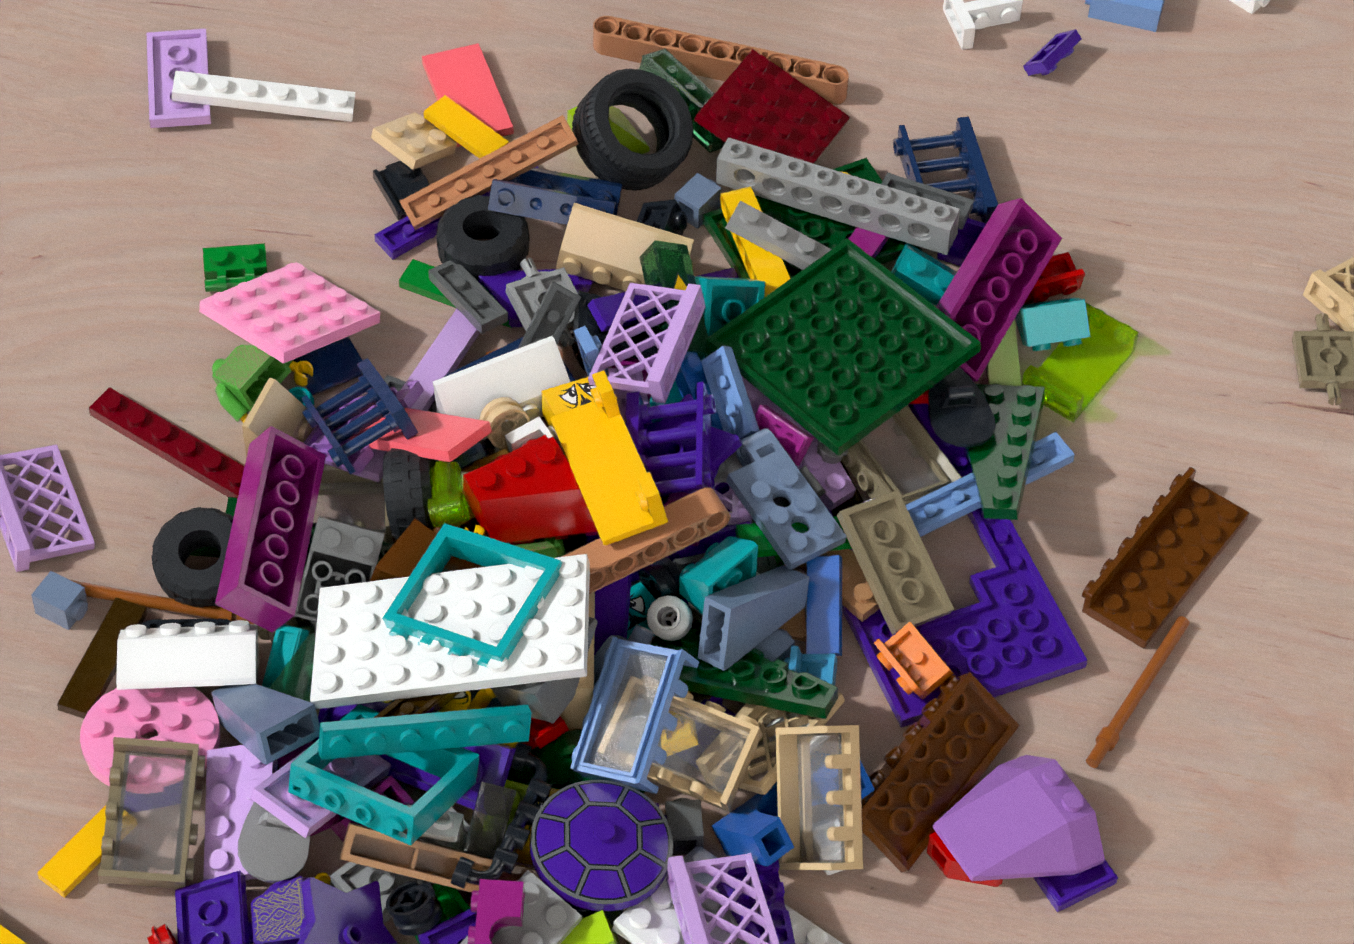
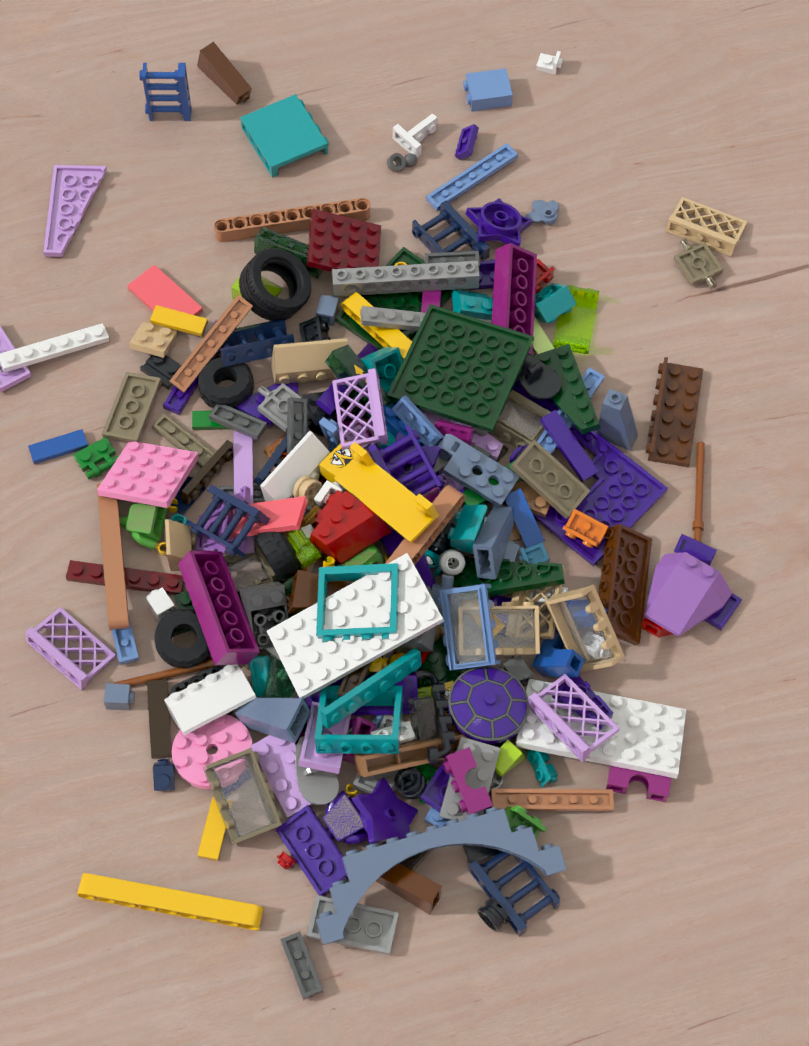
camera: 25 degrees left, 10 degrees up
none -> blue tile [28,429,88,464]
none -> nougat beam [97,483,130,630]
none -> dark tan plate [102,372,162,442]
none -> medium blue plate [112,619,139,665]
none -> white brick [146,587,175,622]
none -> dark tan tile [152,413,215,468]
none -> dark blue bracket [153,759,175,791]
none -> dark brown plate [181,440,234,505]
none -> dark grey plate [387,153,417,172]
none -> medium blue plate [426,143,518,211]
none -> dark purple plate [465,198,532,247]
none -> sand blue plate [525,200,559,225]
none -> dark purple tile [539,410,599,482]
none -> sand blue slope [597,389,638,451]
none -> dark purple tile [674,534,717,566]

